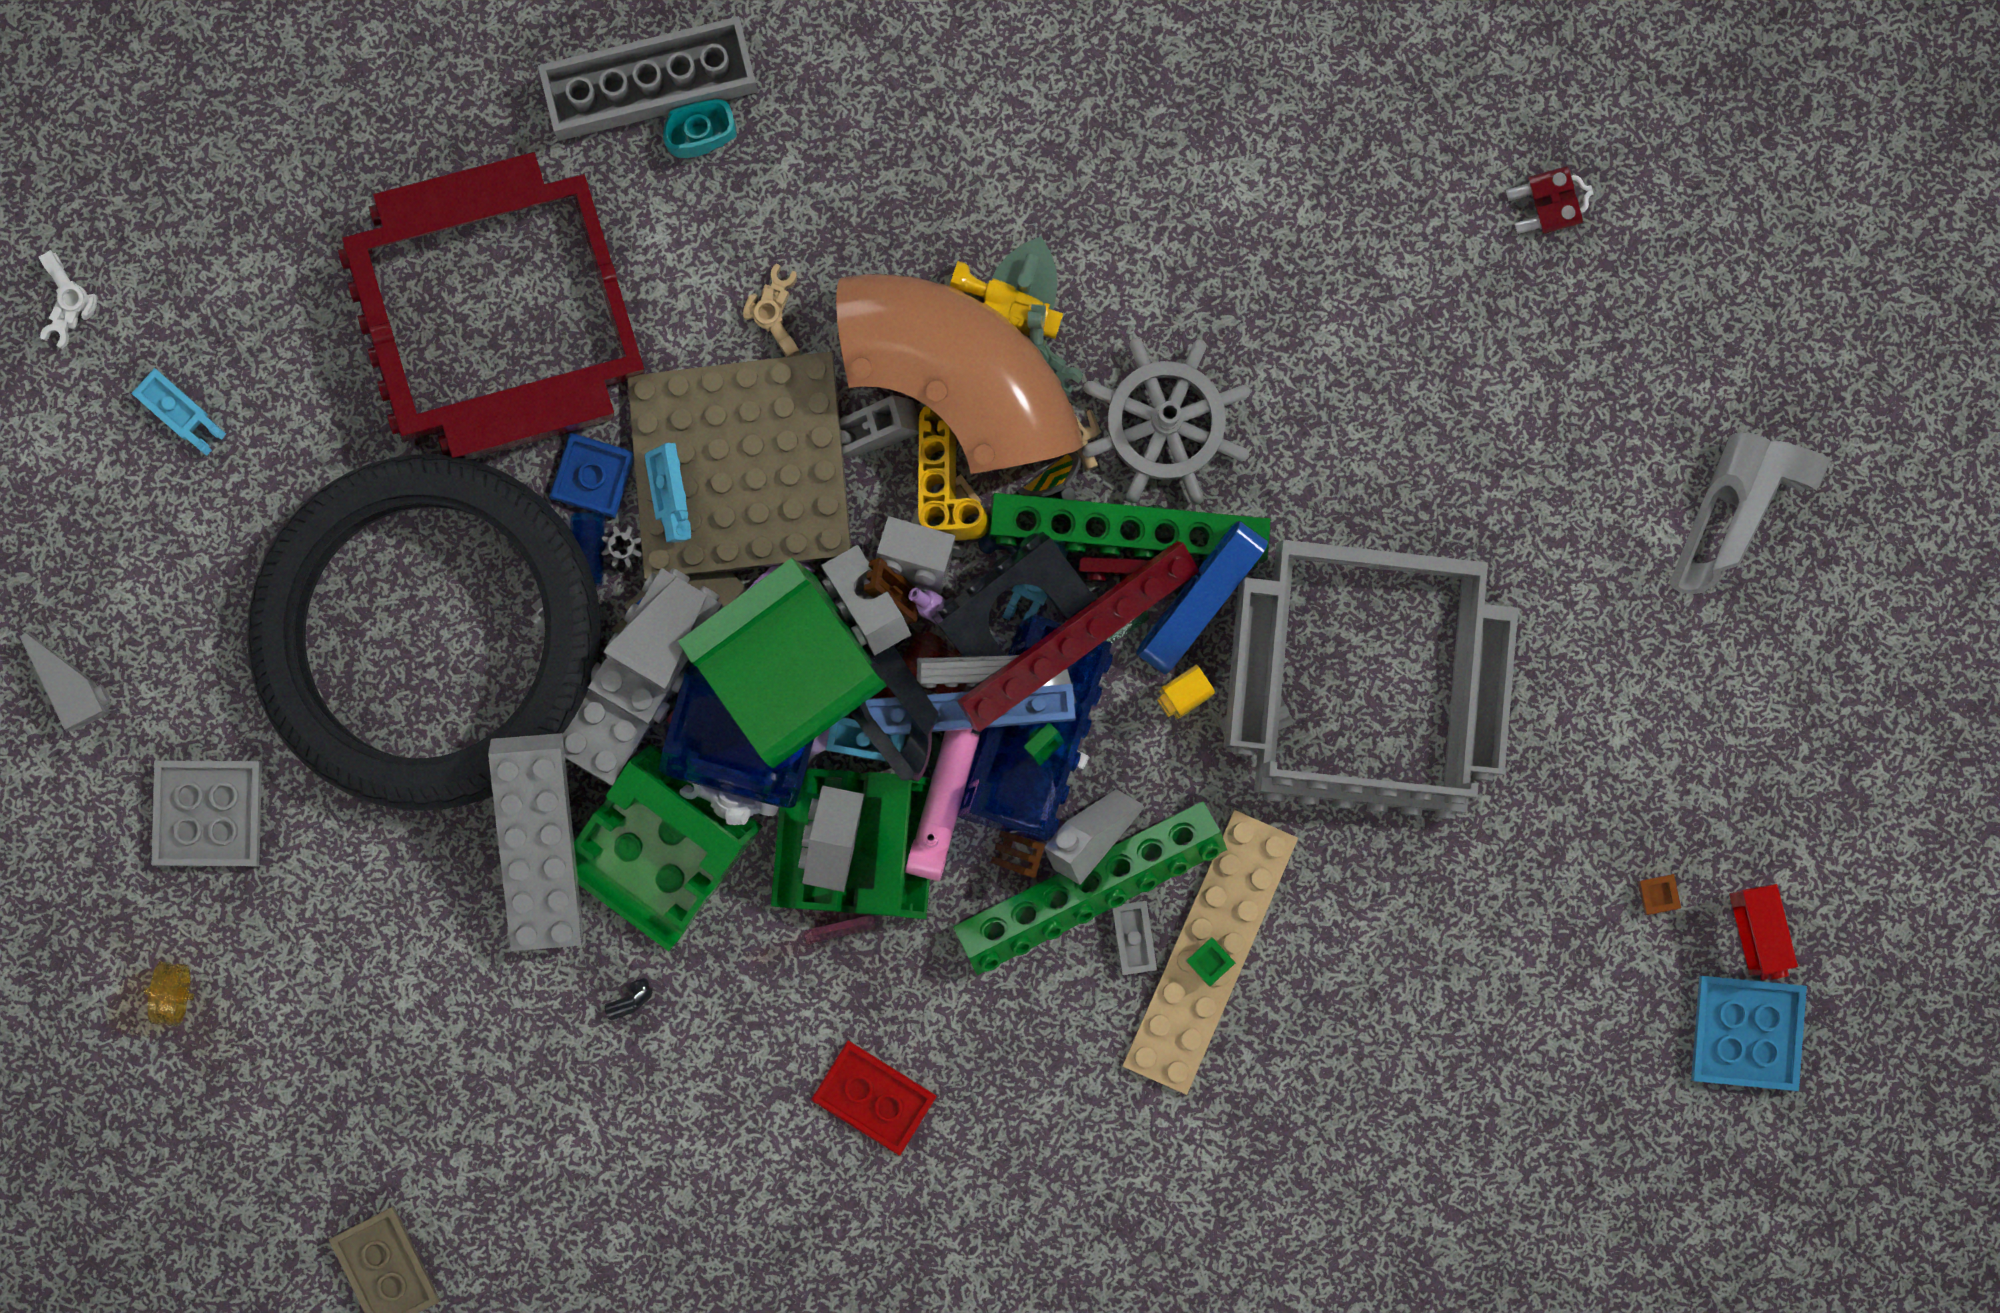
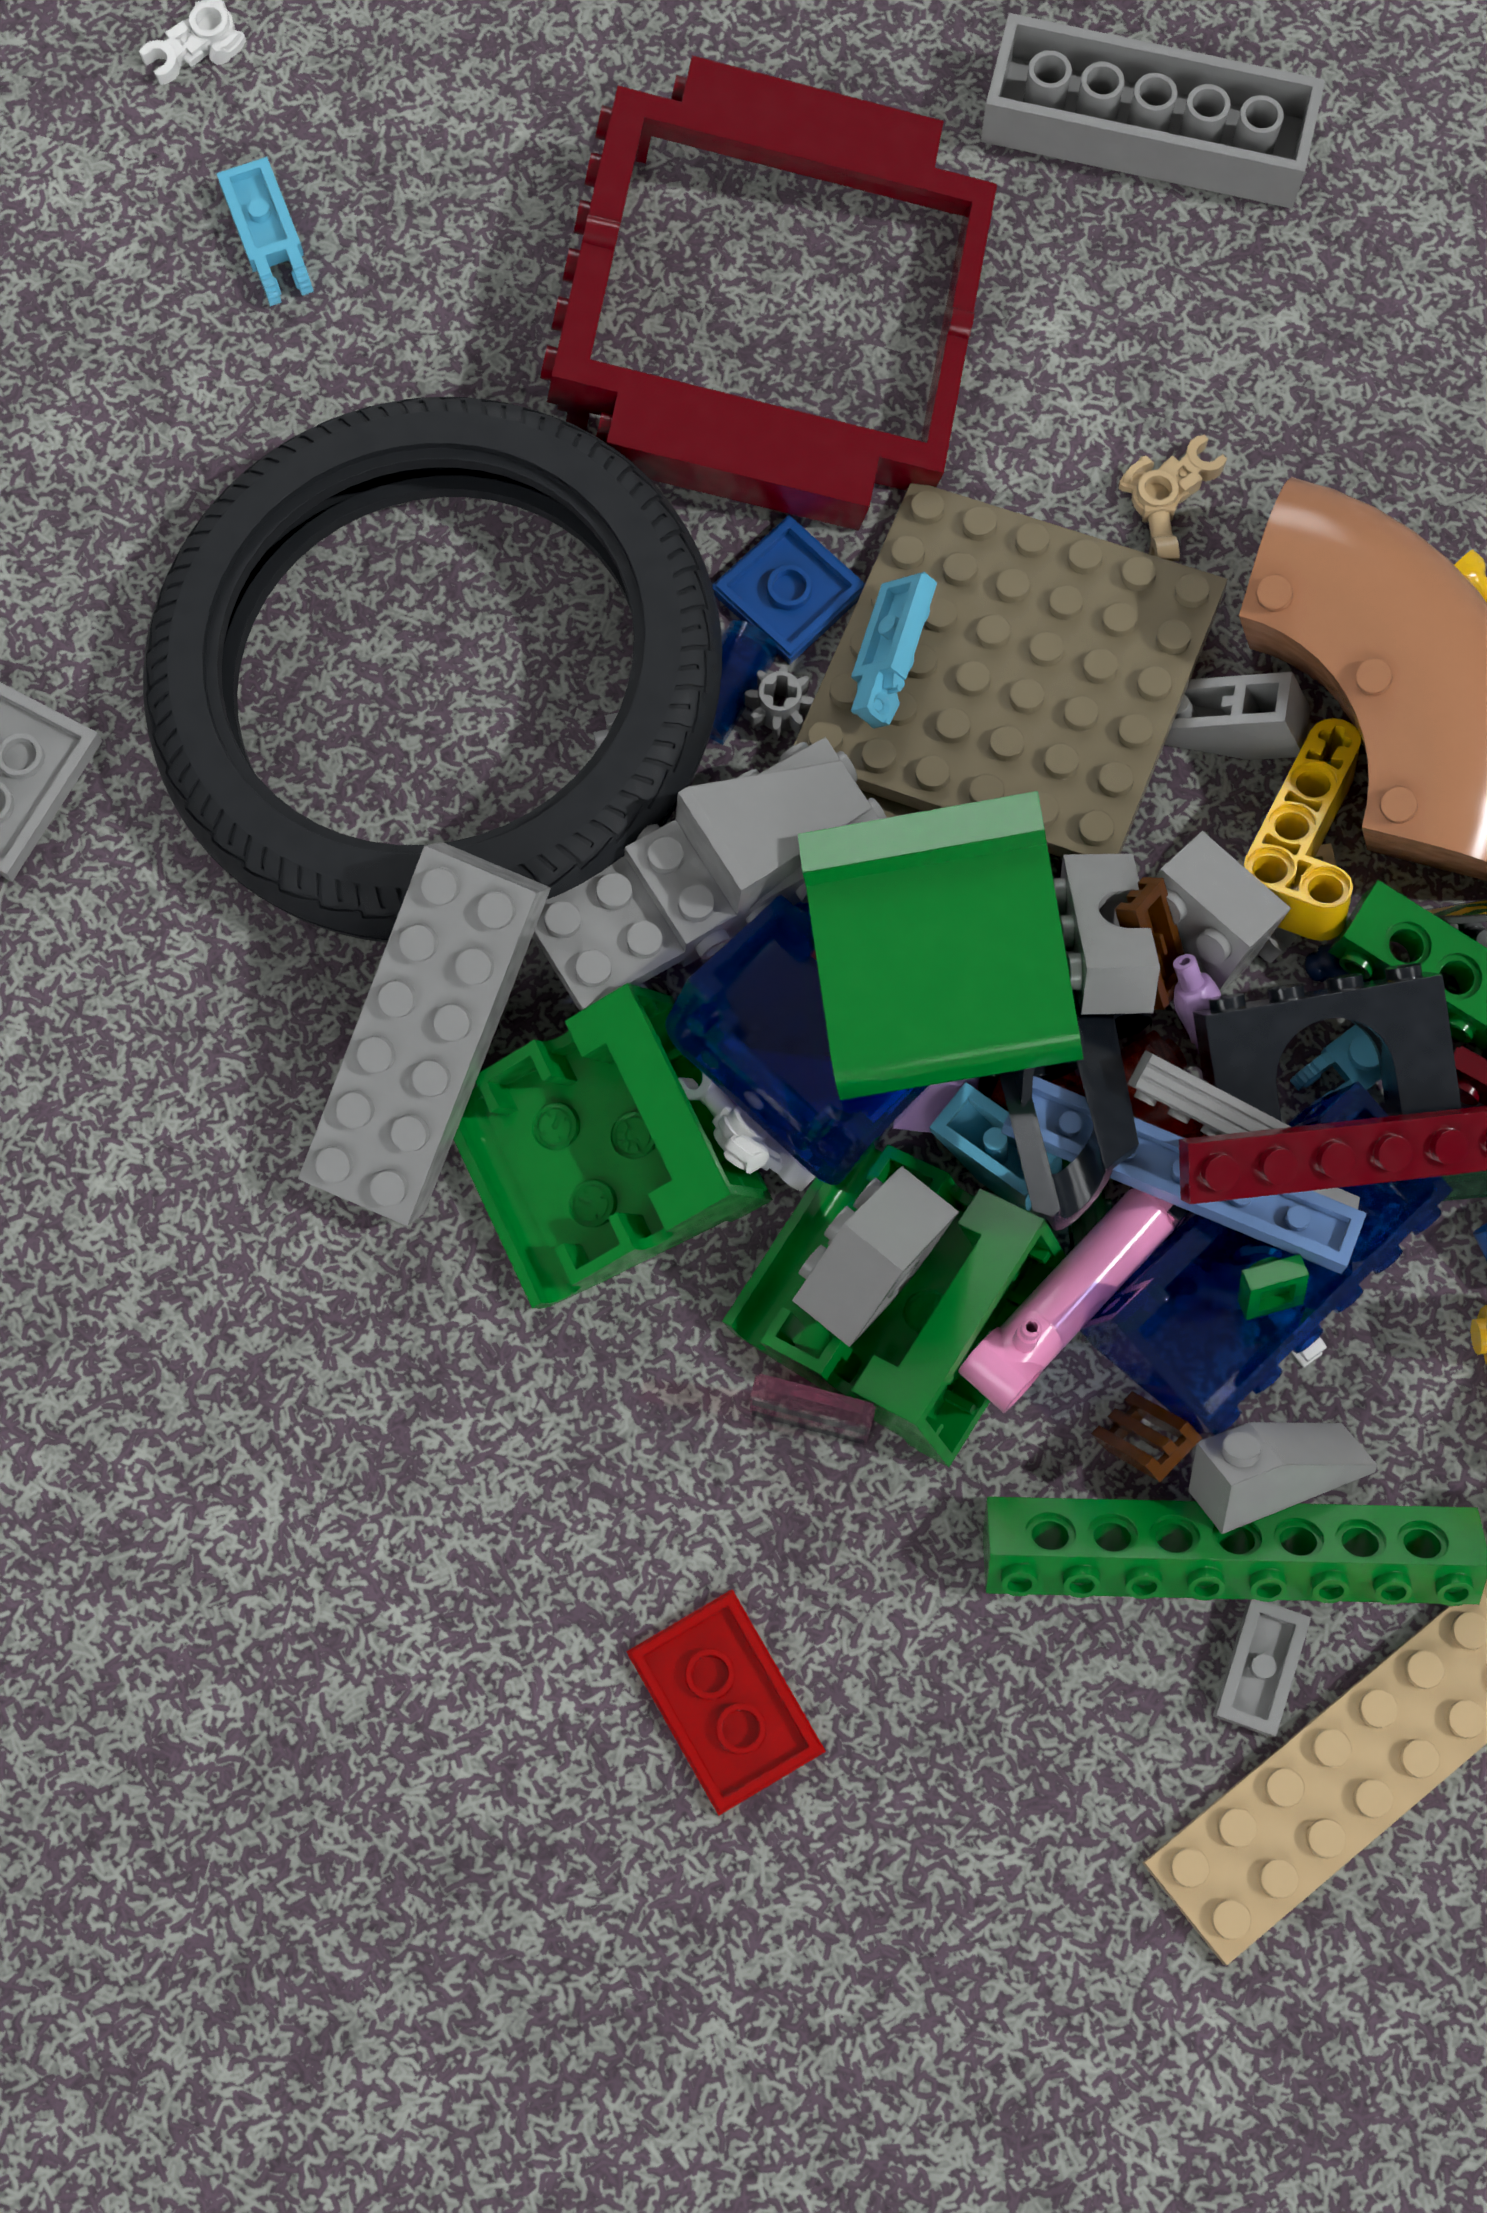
camera: 30 degrees right, 10 degrees down
black arm [605,978,653,1020] -> none
teal piece [663,99,737,158] -> none
green plate [1186,937,1236,987] -> none

